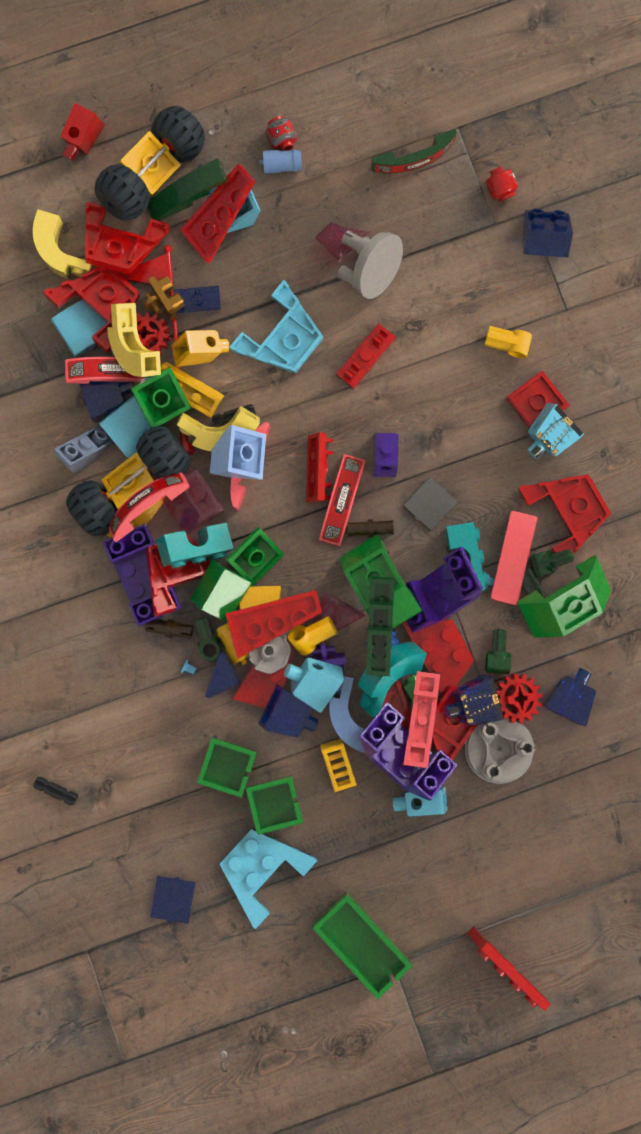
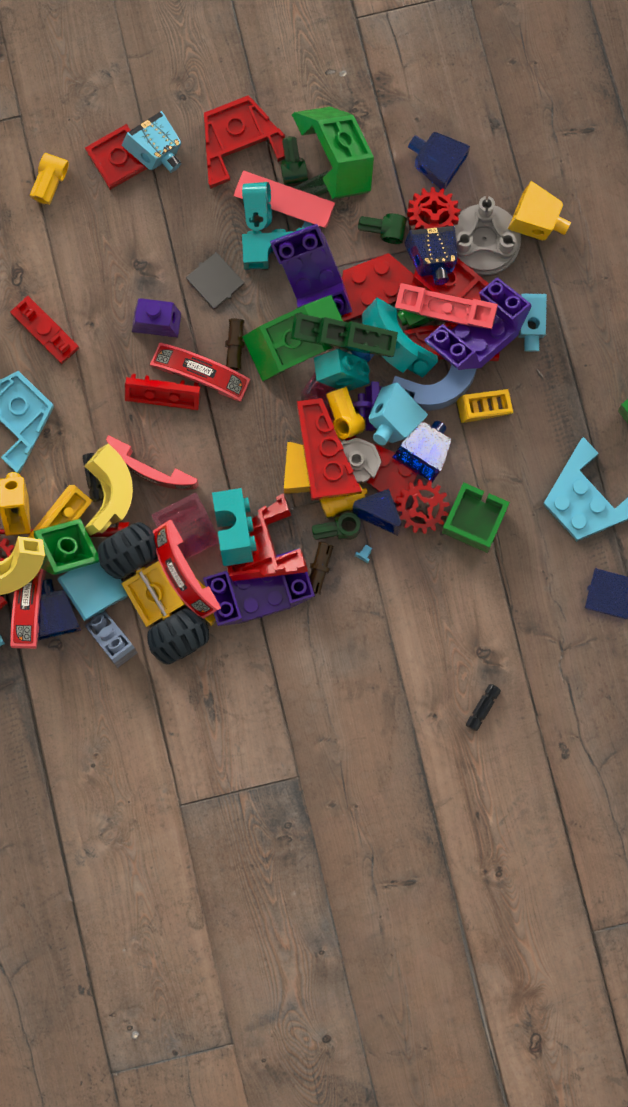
camera: 80 degrees left, 5 degrees down
slope [190,560,252,622] -> none
light blue slope [210,425,266,480] -> none
green slope [226,527,285,587] -> none
green piece [246,775,303,835] -> none
none -> teal piece [242,182,272,231]
none -> teal brick [314,349,370,391]
none -> red gear [395,479,450,534]
none -> yellow torso [508,181,571,240]

